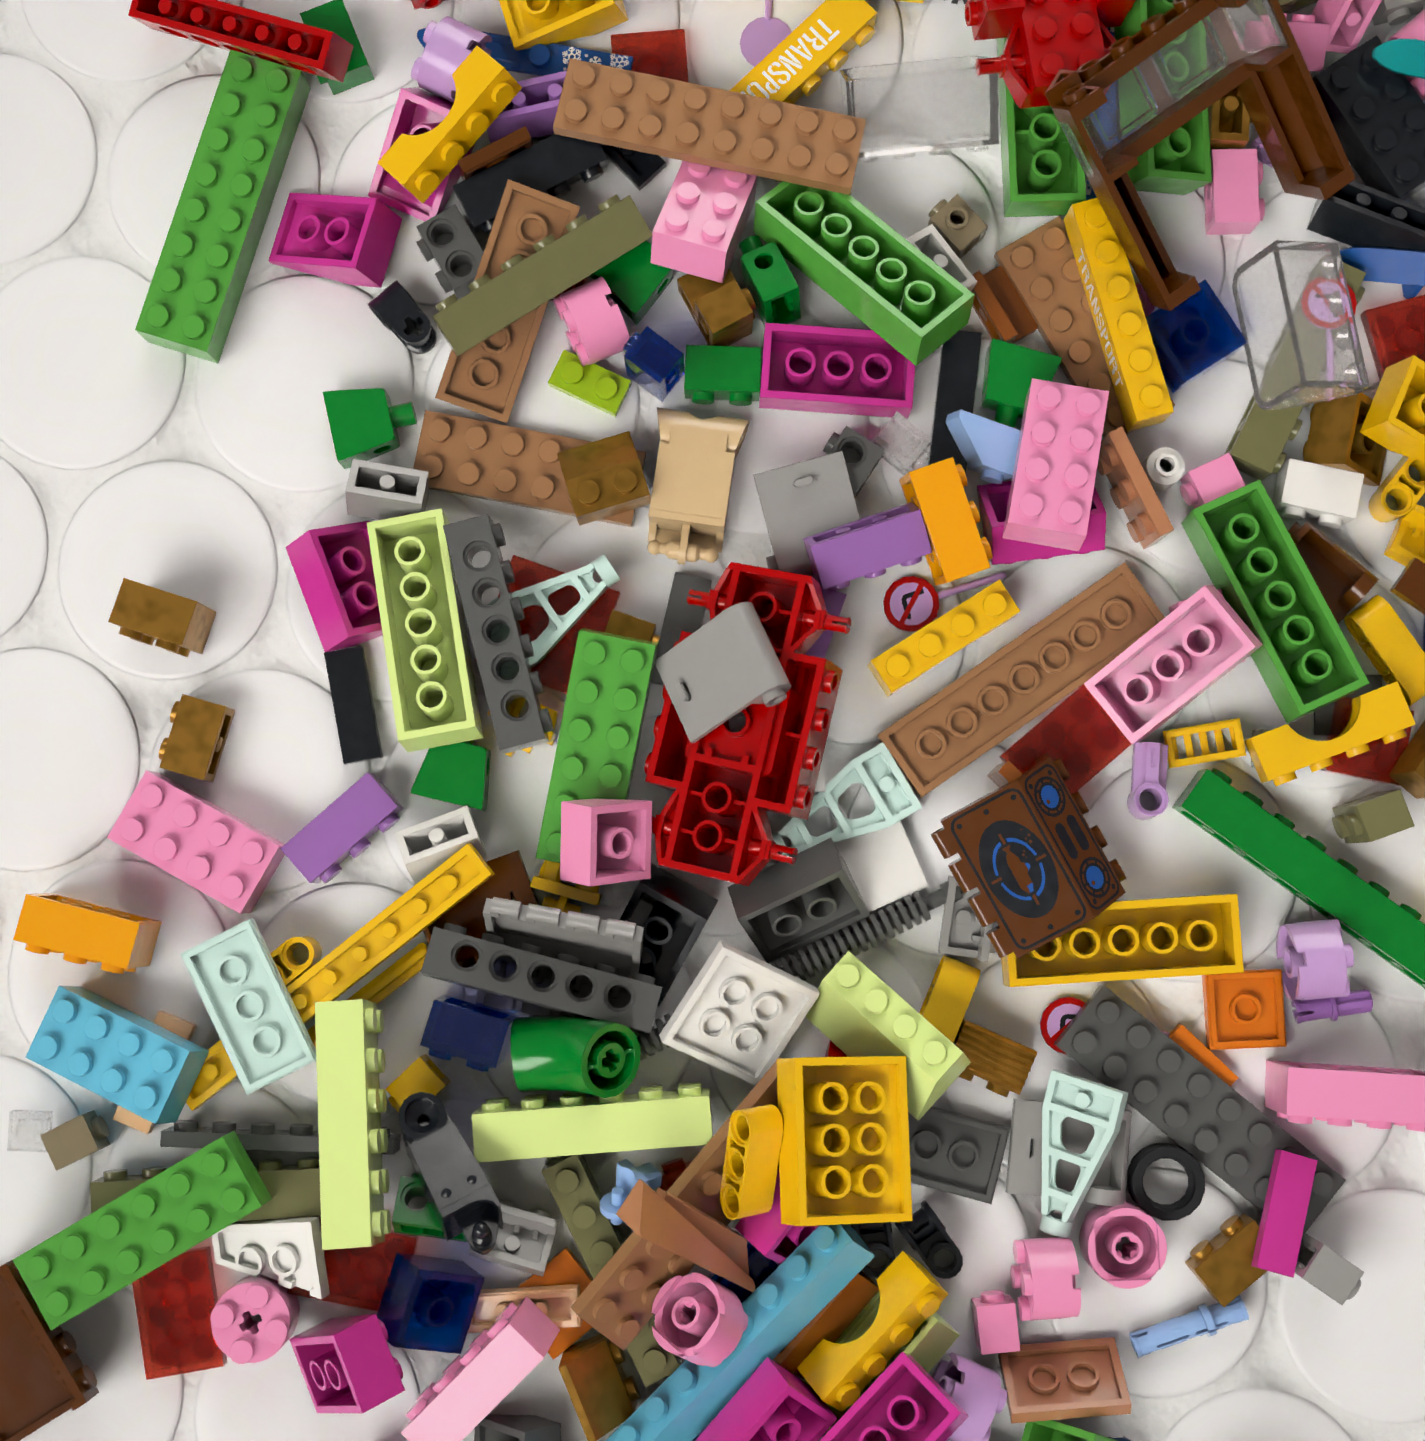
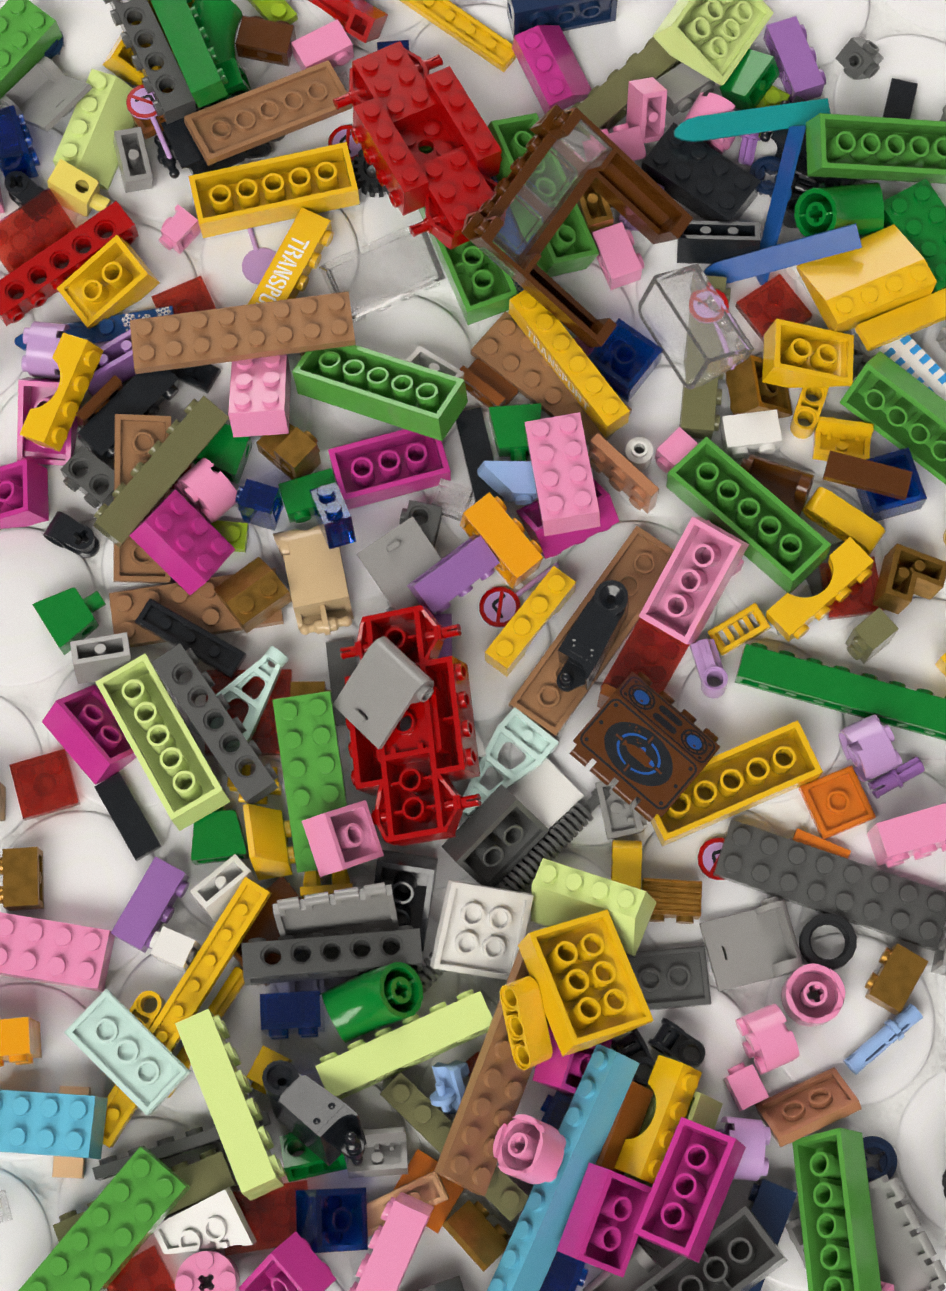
camera: 20 degrees left, 10 degrees down
dark tan brick [40,1110,111,1171] -> none
nougat wedge [616,1179,755,1292] -> none
green torso [739,235,801,327] -> none
dark tan brick [928,194,988,259] -> none
light aqua plate [1039,1070,1129,1238] -> none
dark pink tile [1251,1149,1318,1278] -> none
none -> clear red plate [9,749,81,821]
none -> dark pink brick [129,489,235,595]
none -> black tile [135,598,247,679]
none -> white brick [149,926,201,972]
none -> yellow slope [243,804,296,881]
none -> clear blue brick [310,482,356,550]
none -> black piece [557,580,628,692]

